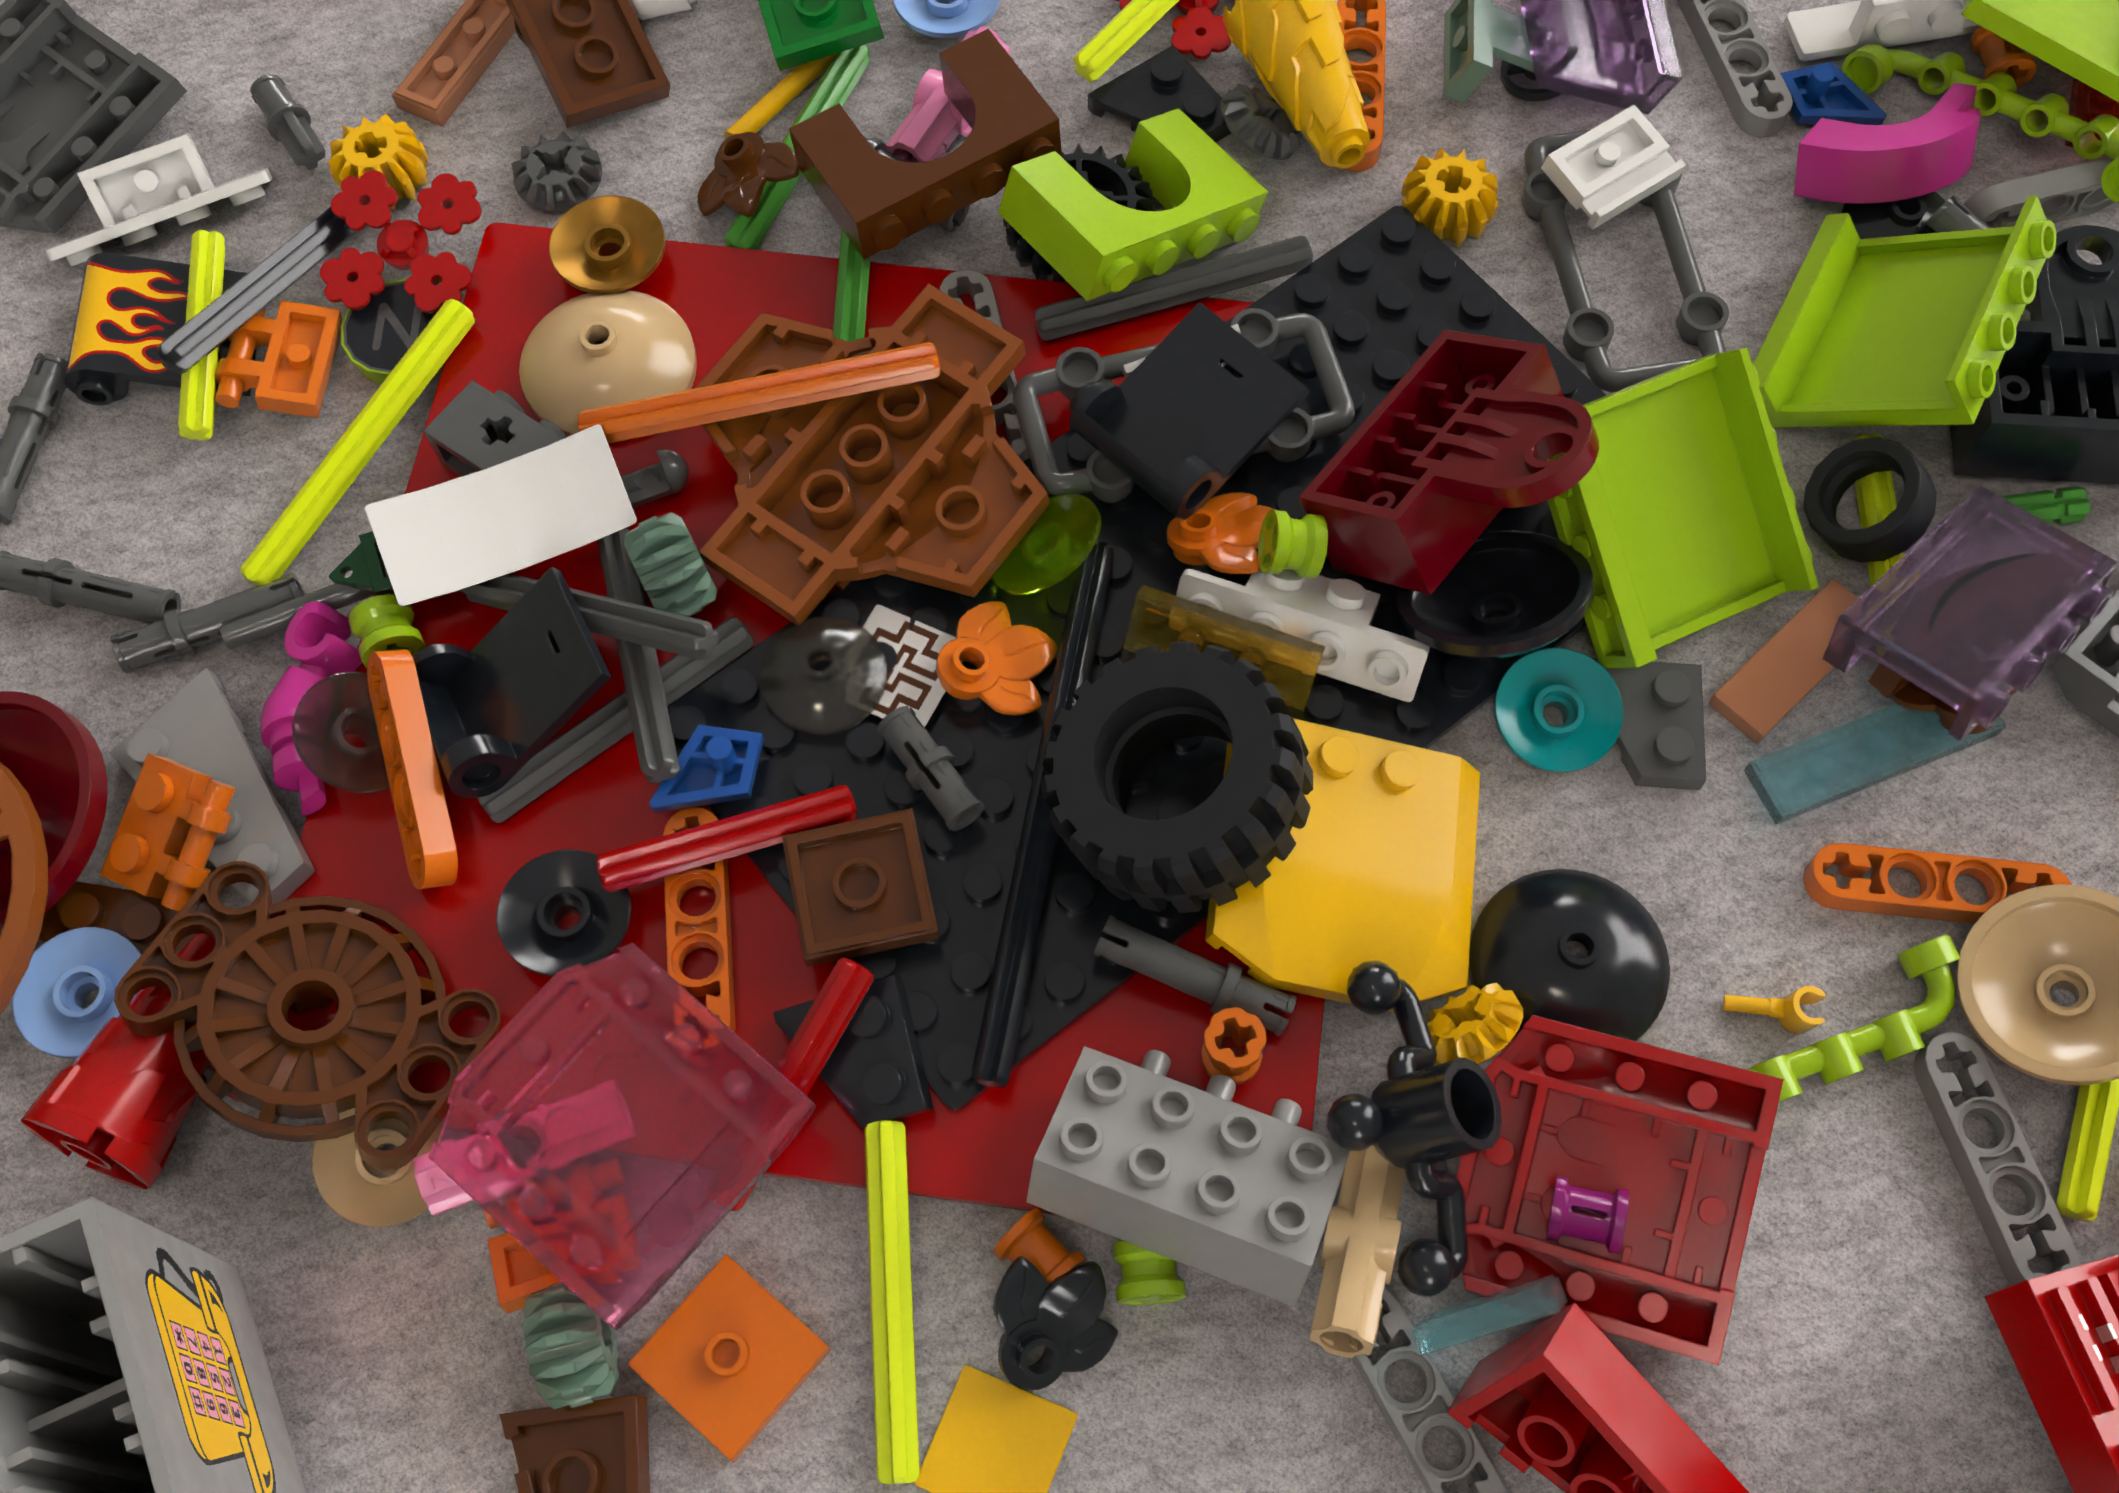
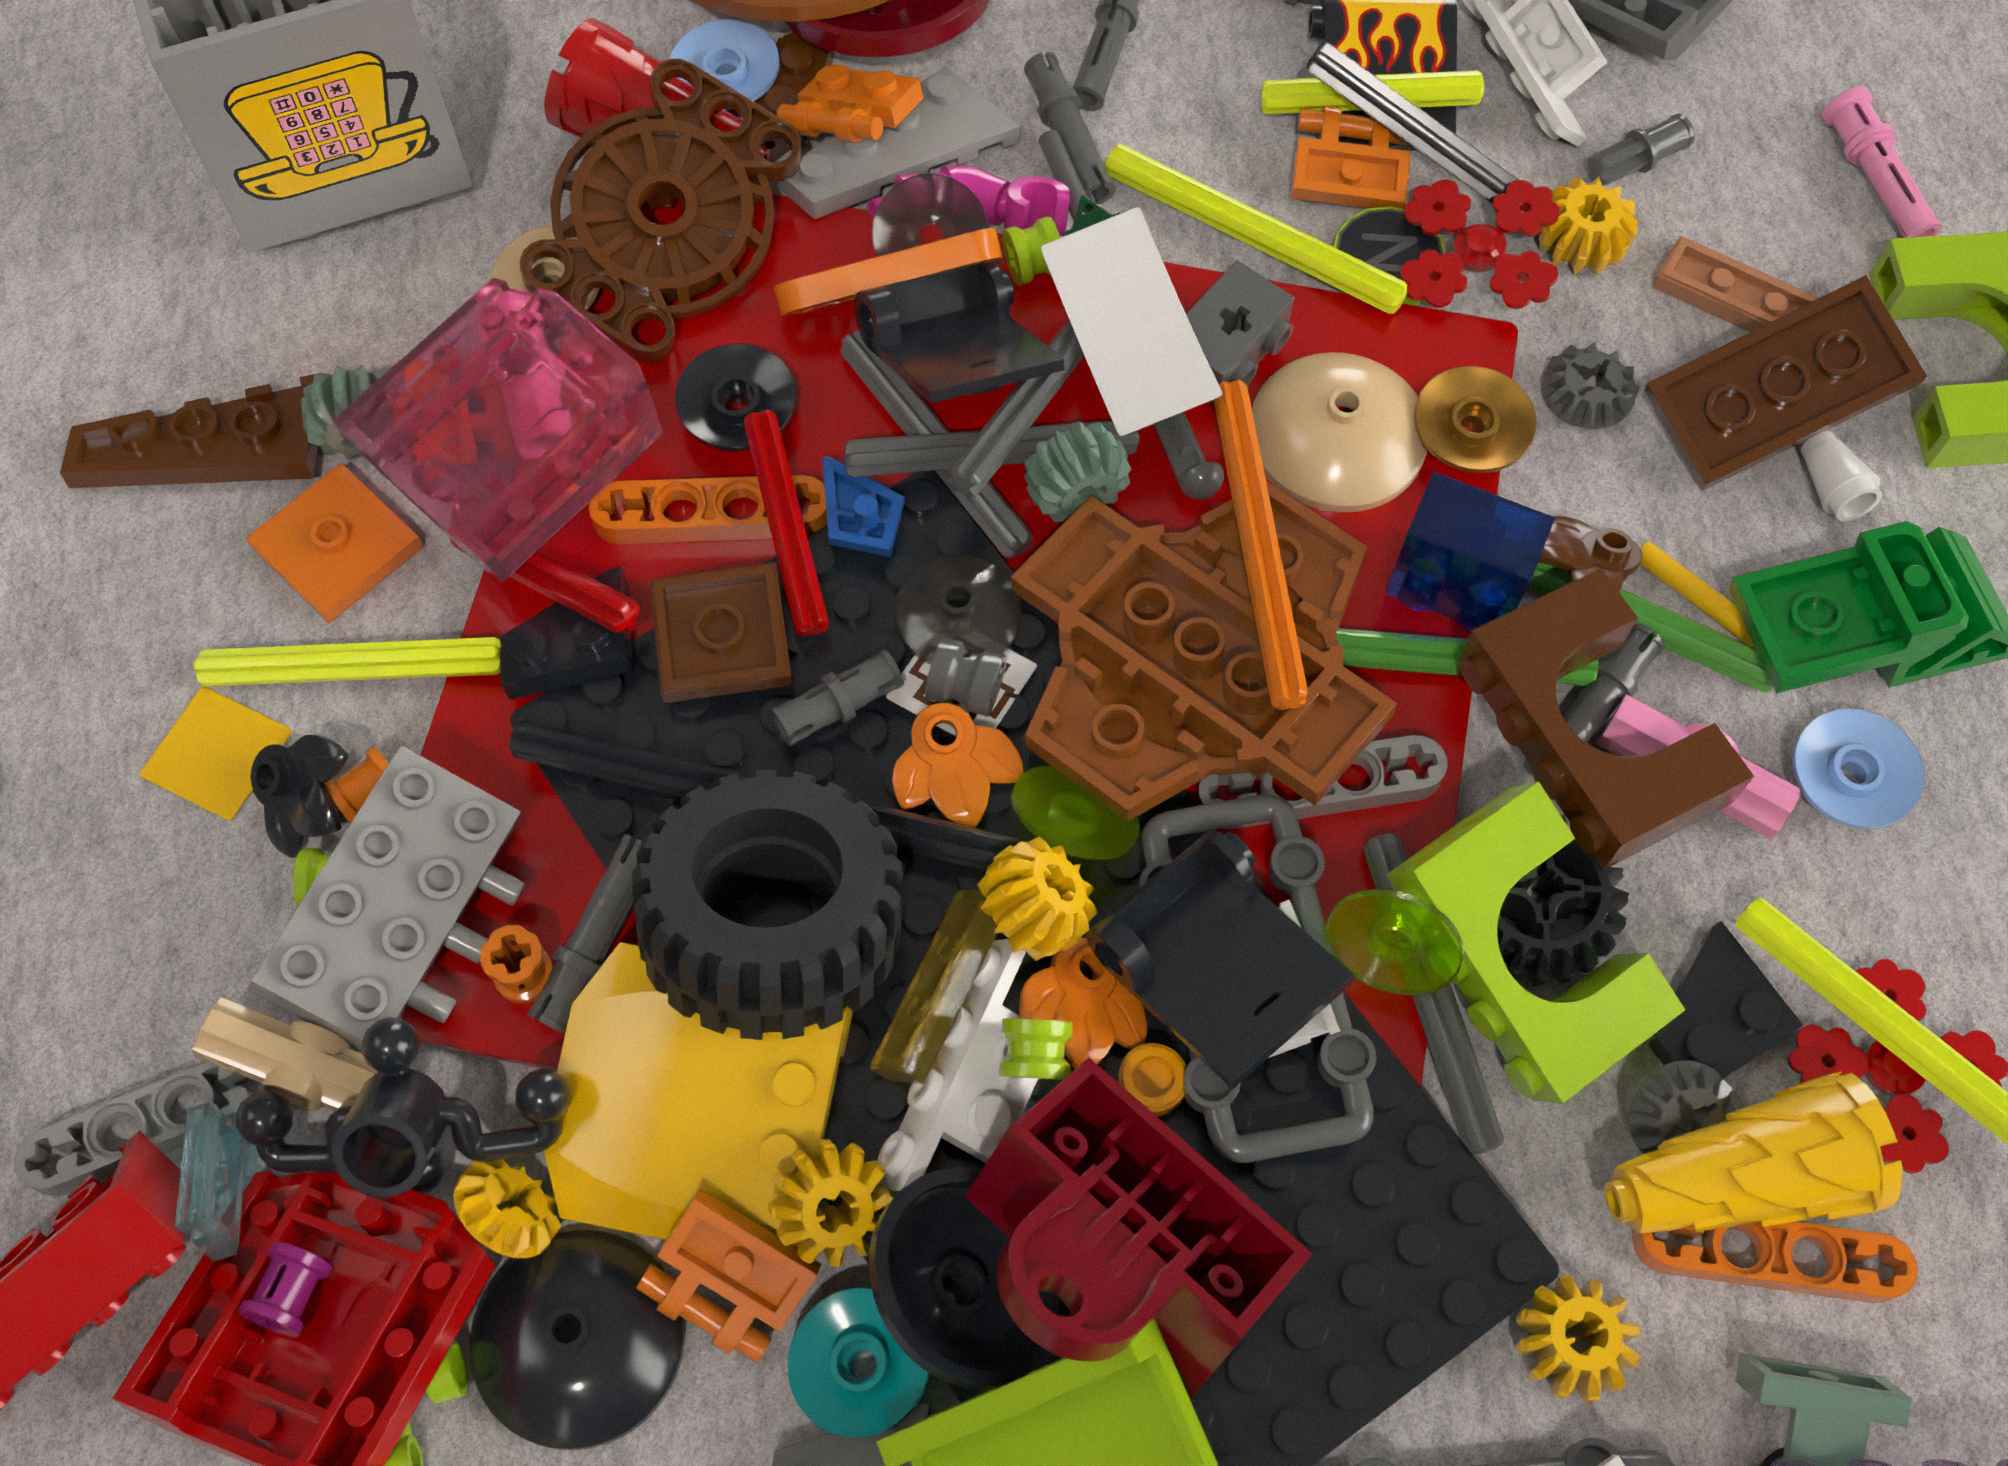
camera: 90 degrees right, 0 degrees up
none -> orange plate [635,1188,821,1363]
none -> yellow gear [768,1139,893,1268]
none -> dark grey wheel [925,637,1007,717]
none -> yellow gear [978,837,1097,961]
none -> light orange tile [1117,1043,1187,1117]
none -> clear neon green dish [1325,889,1464,995]
none -> clear blue brick [1385,471,1556,631]

